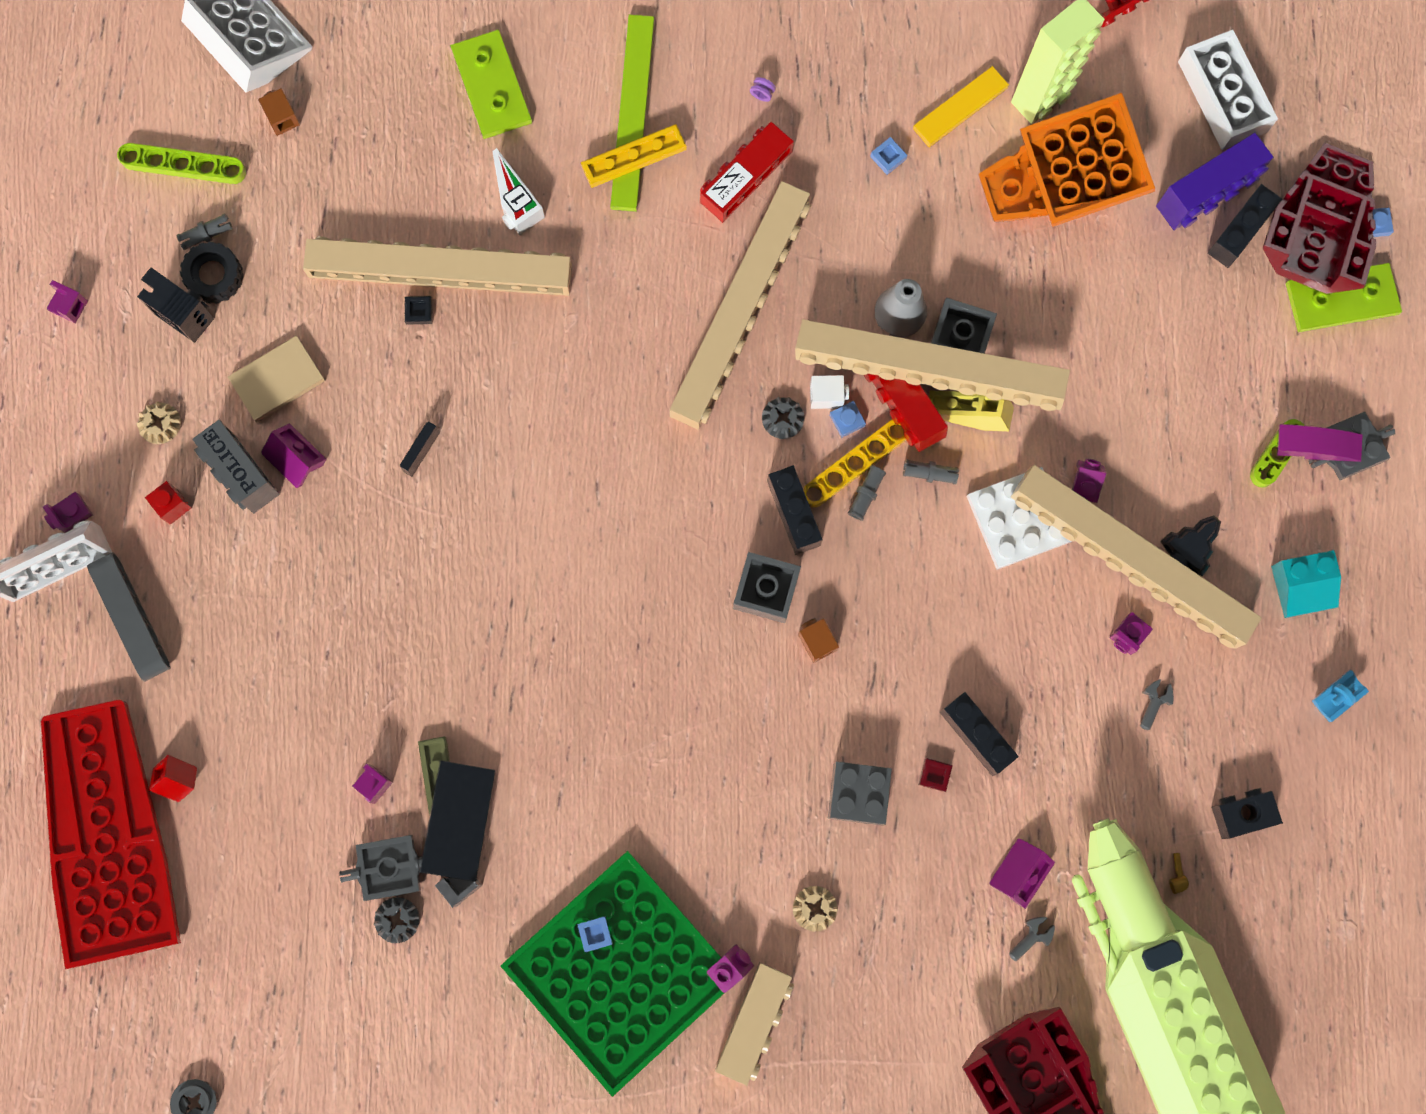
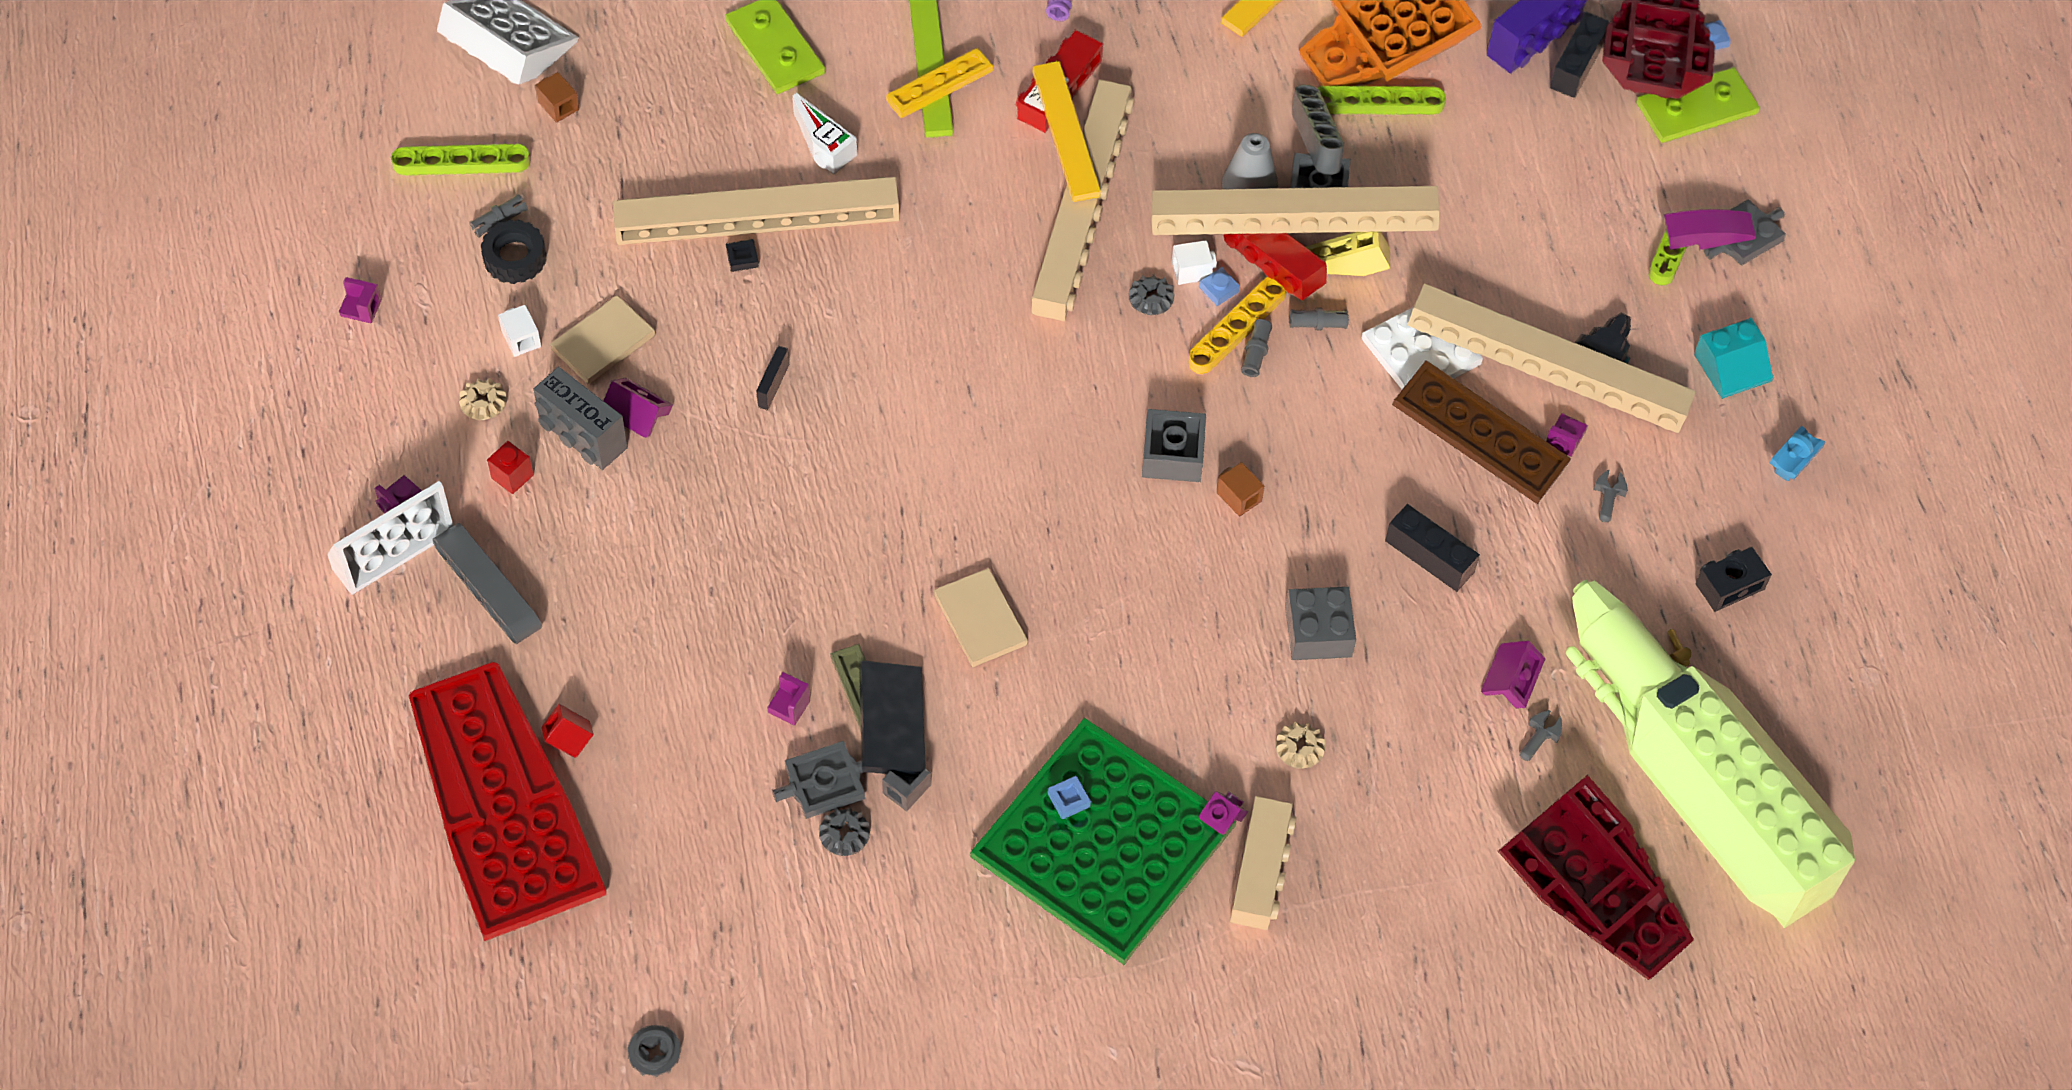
camera: 10 degrees left, 20 degrees down
black piece [137,267,214,343] -> none
black brick [767,465,823,555] -> none
medium blue plate [870,137,908,175] -> none
dark red tile [918,758,953,792] -> none
magenta bracket [1071,459,1106,503] -> none
none -> white brick [498,305,541,357]
none -> tan tile [934,568,1028,668]
none -> yellow tile [1032,61,1101,202]
none -> dark grey beam [1292,85,1344,174]
none -> lime beam [1318,86,1446,115]
none -> reddish brown plate [1392,360,1571,504]

